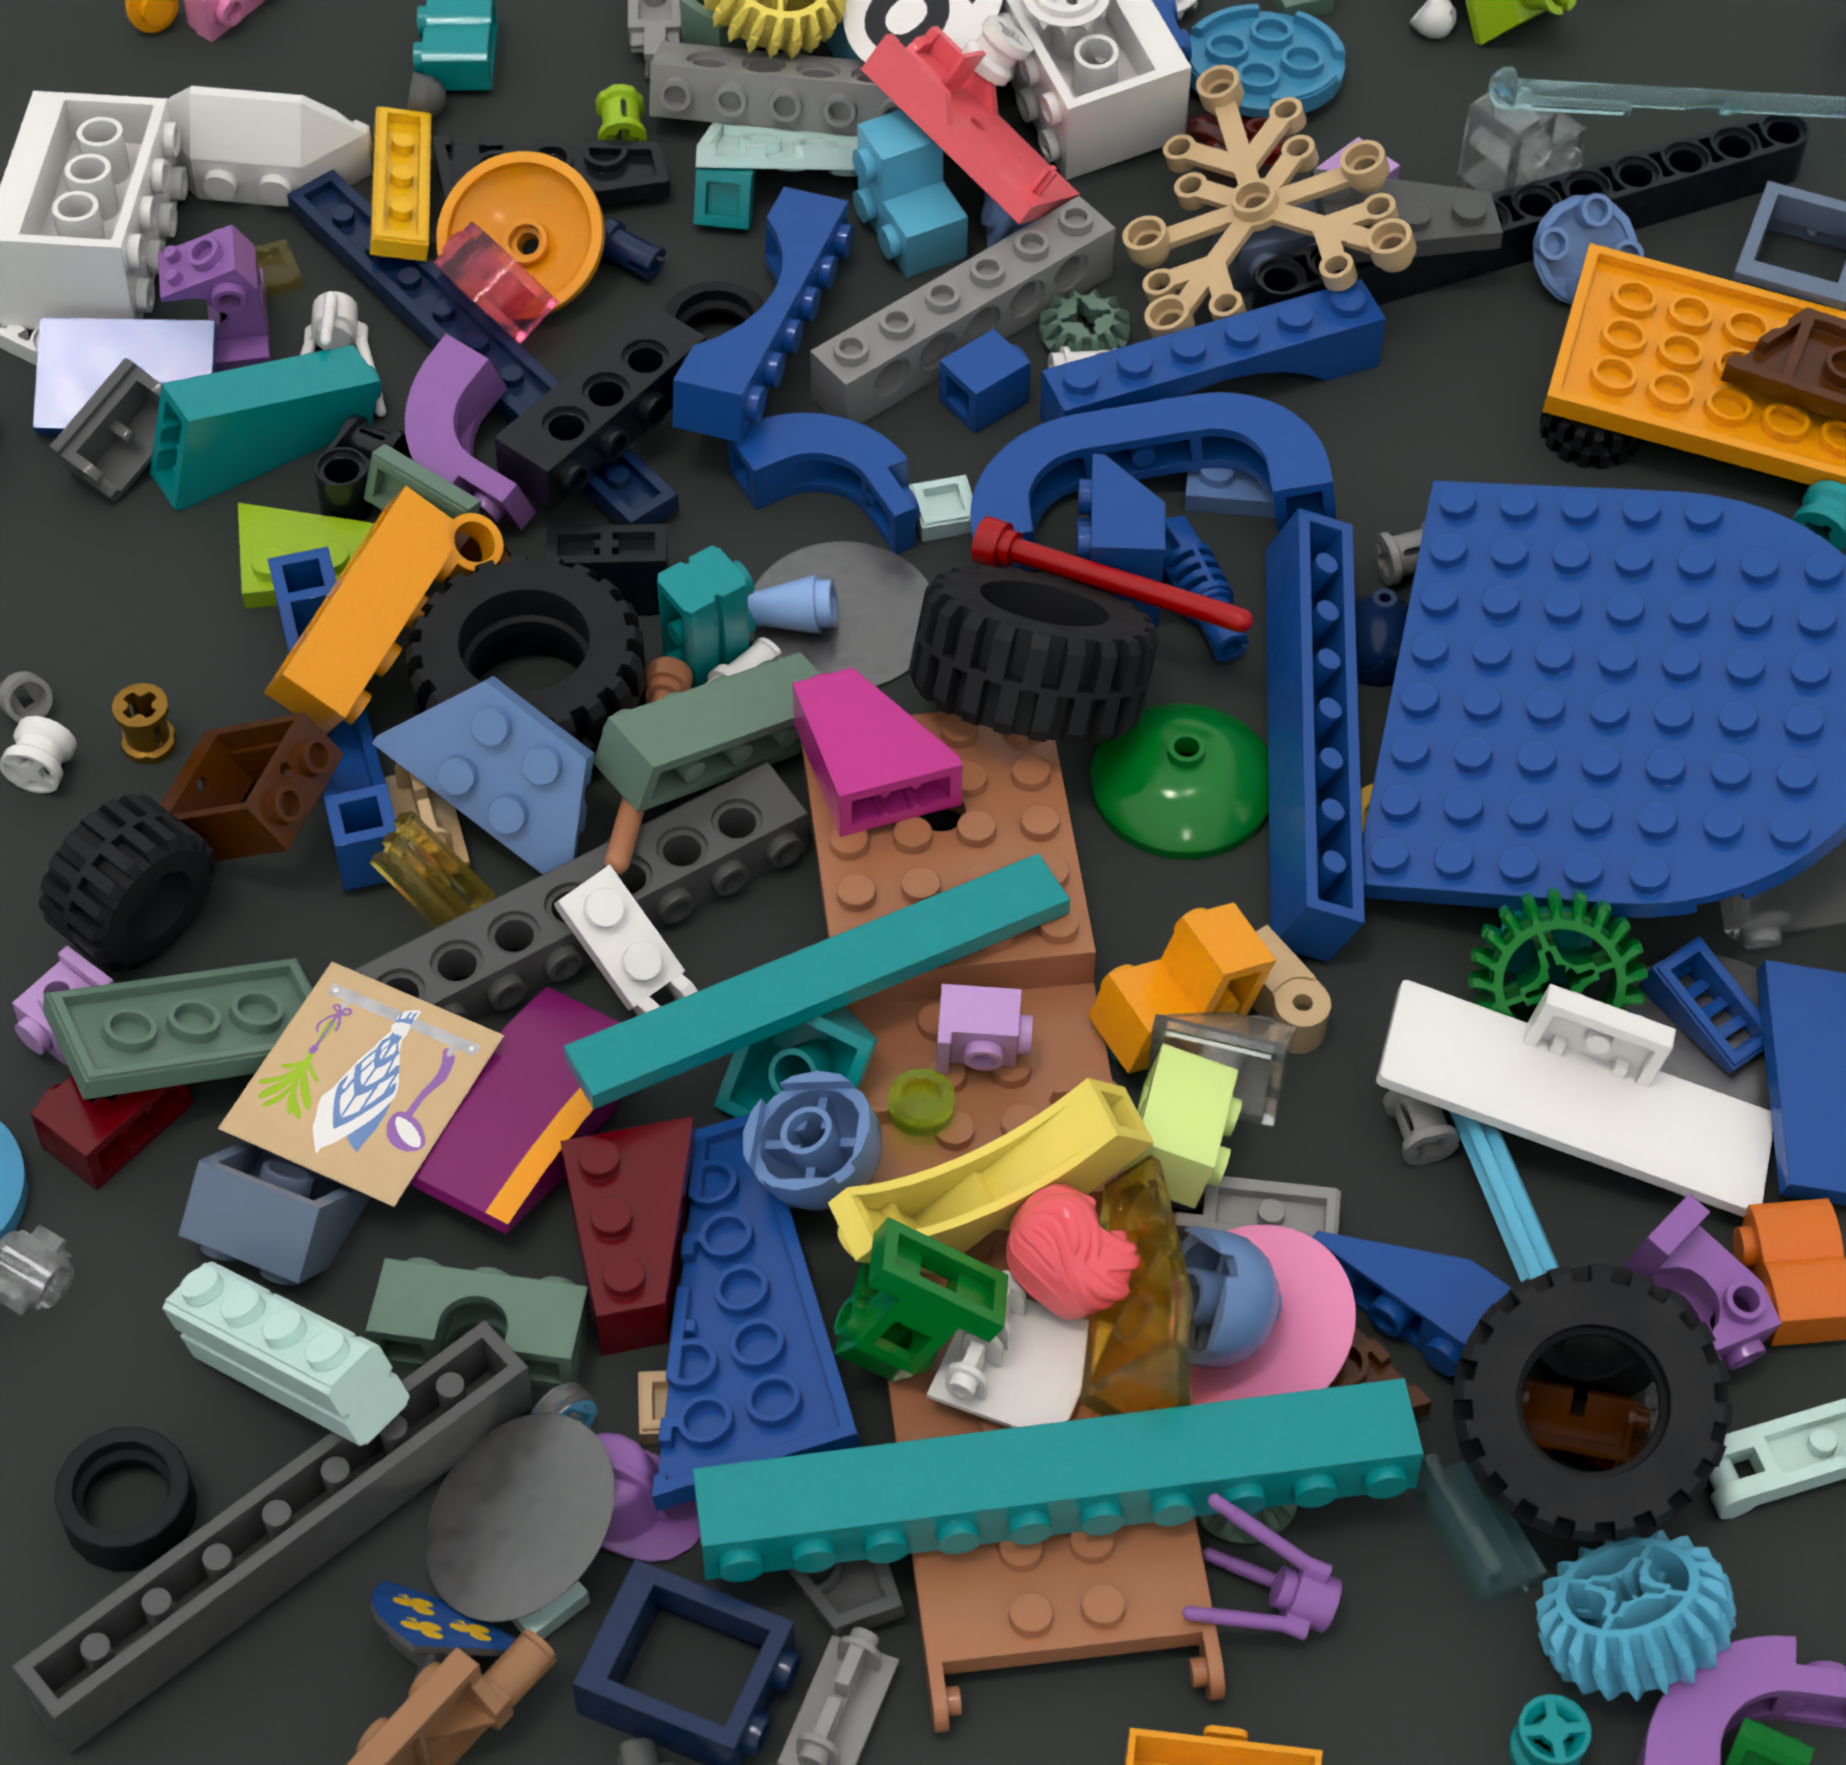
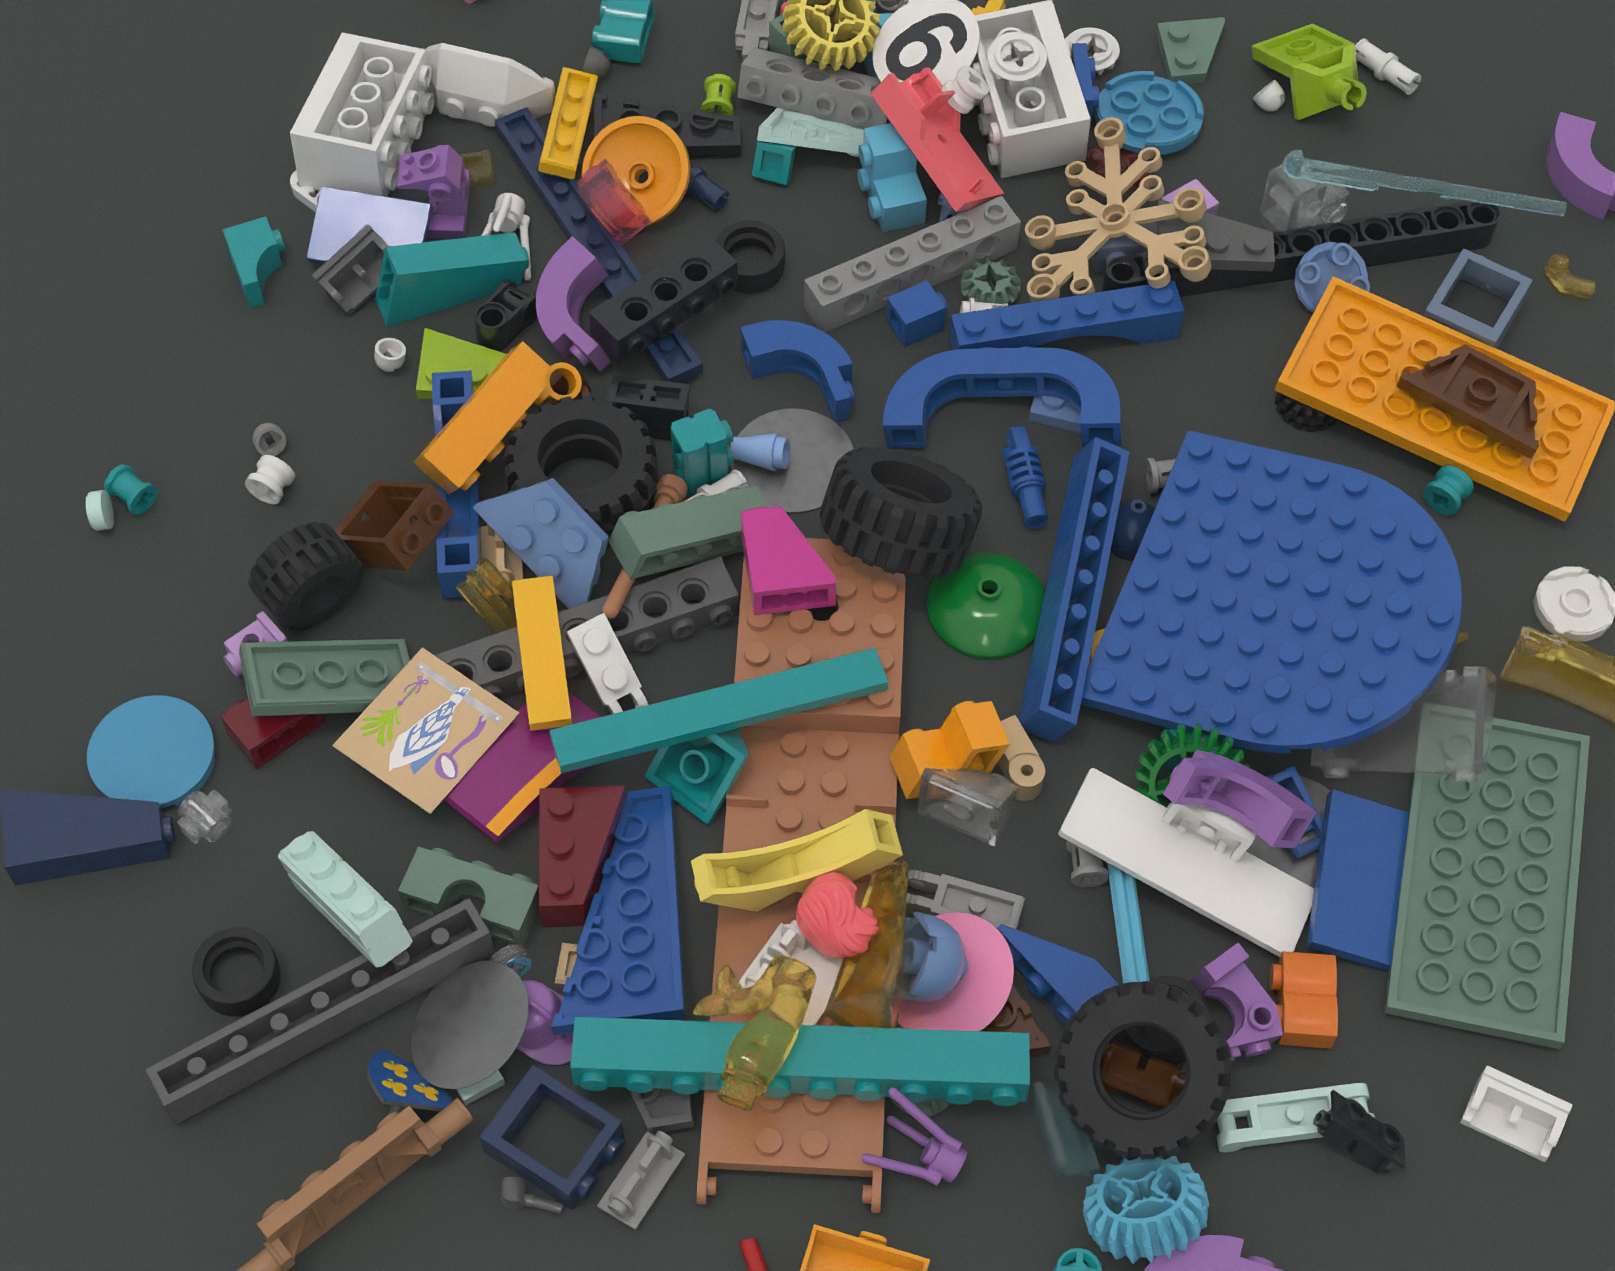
camera: 10 degrees right, 5 degrees up
pearl gold bush [112,683,177,764] -> none
sand blue slope [178,1141,371,1286] -> none
sand green tile [364,444,481,535] -> none
blue arch [672,187,855,443] -> none
medium blue cylinder [743,1071,883,1211] -> none
green tile [834,1217,1008,1383] -> none
clear neon green tile [888,1068,955,1137] -> none
light aqua tile [909,475,973,542] -> none
lavender brick [936,984,1033,1074] -> none
red piece [971,516,1253,633] -> none
blue slope [1076,454,1165,627] -> none
yellowish green brick [1118,1043,1242,1209] -> none
none -> white hinge [374,338,406,372]
none -> yellow tile [512,576,572,731]
none -> clear yellow piece [693,956,817,1111]
none -> medium lavender arch [1163,750,1317,848]

